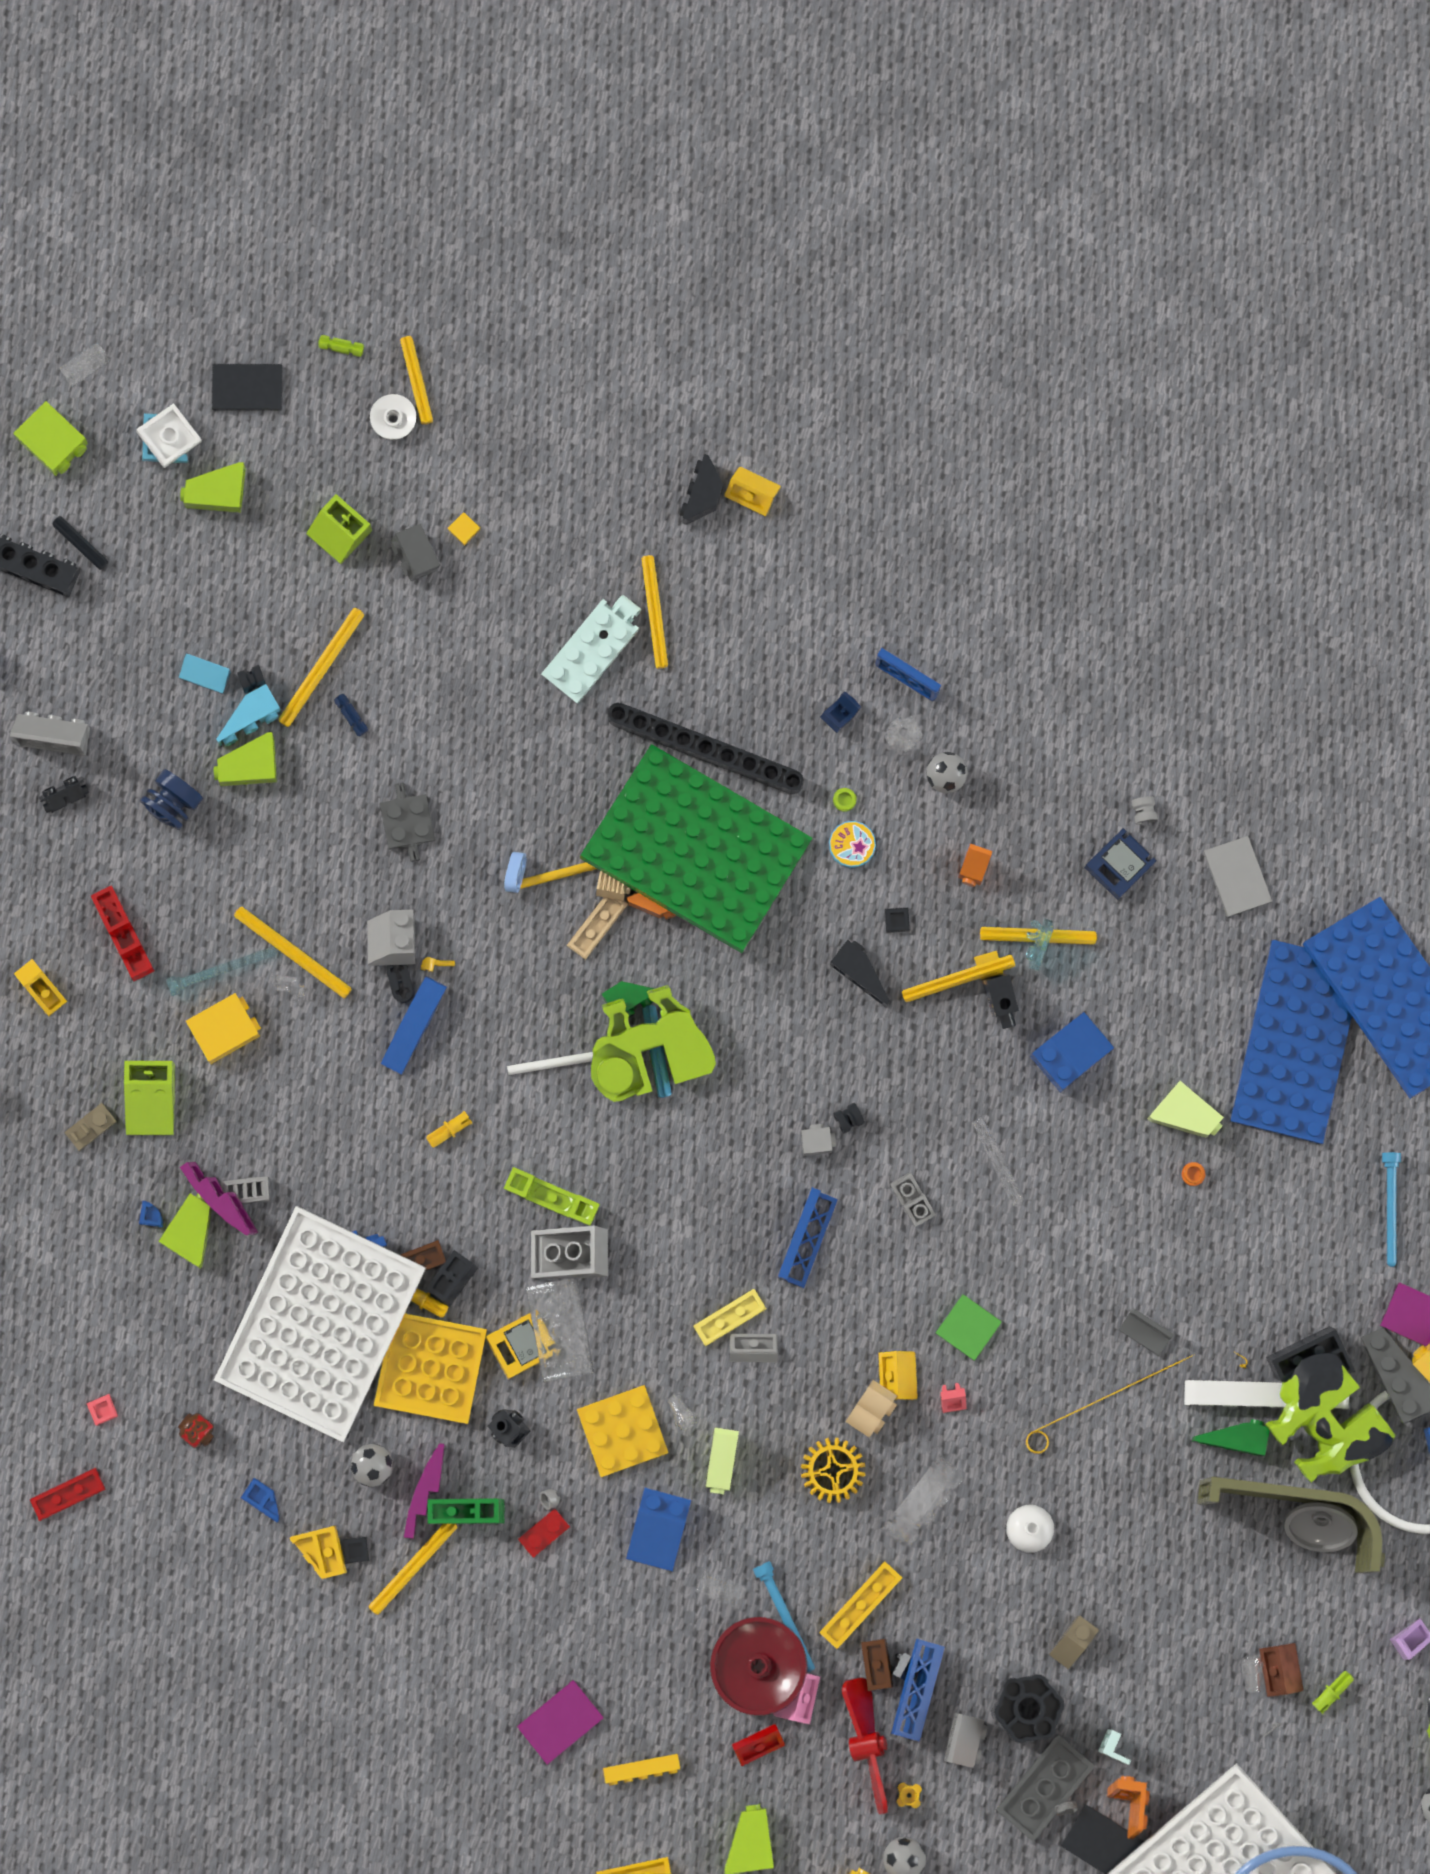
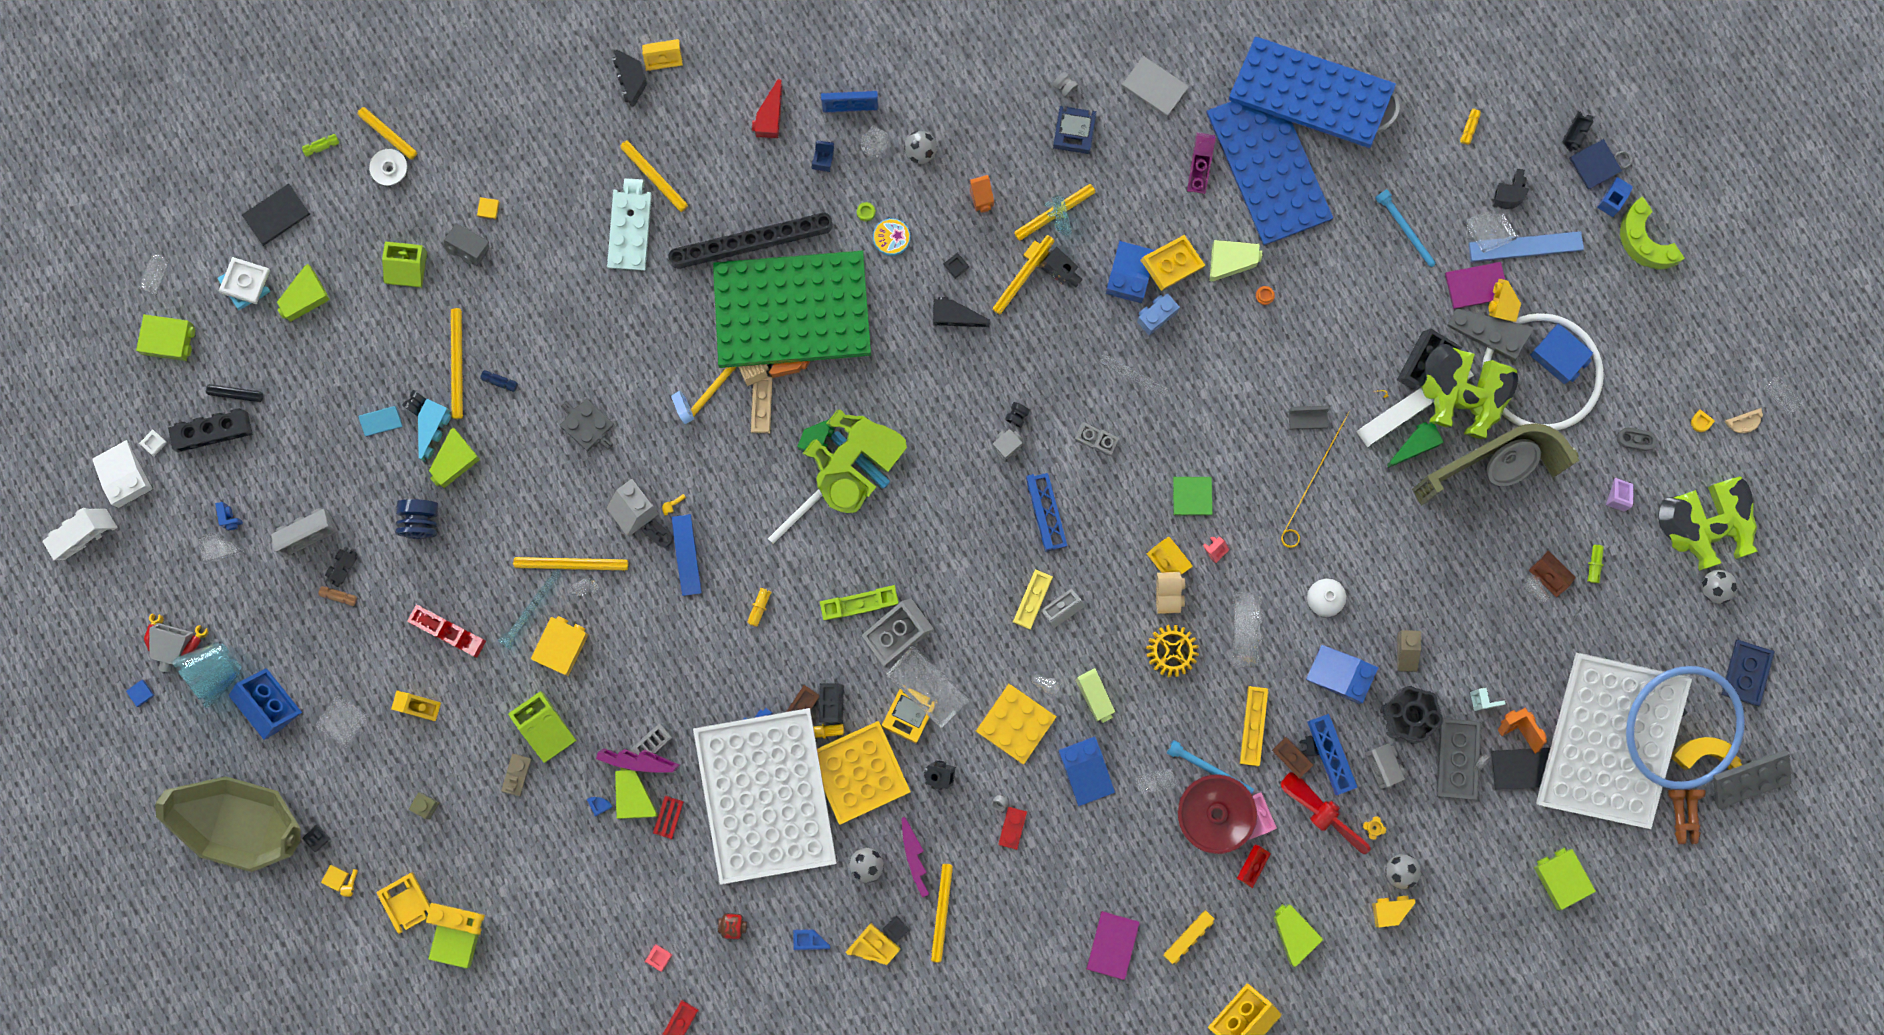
camera: 30 degrees left, 0 degrees up
green slope [428,1498,505,1524] -> none
none -> medium nougat axle [318,586,357,606]
none -> red tile [653,796,684,839]
none -> red slope [752,79,782,138]
none -> medium blue brick [1137,293,1180,336]
none -> yellow plate [1140,235,1205,291]
none -> magenta slope [1187,132,1216,194]
none -> slope [1306,645,1378,704]

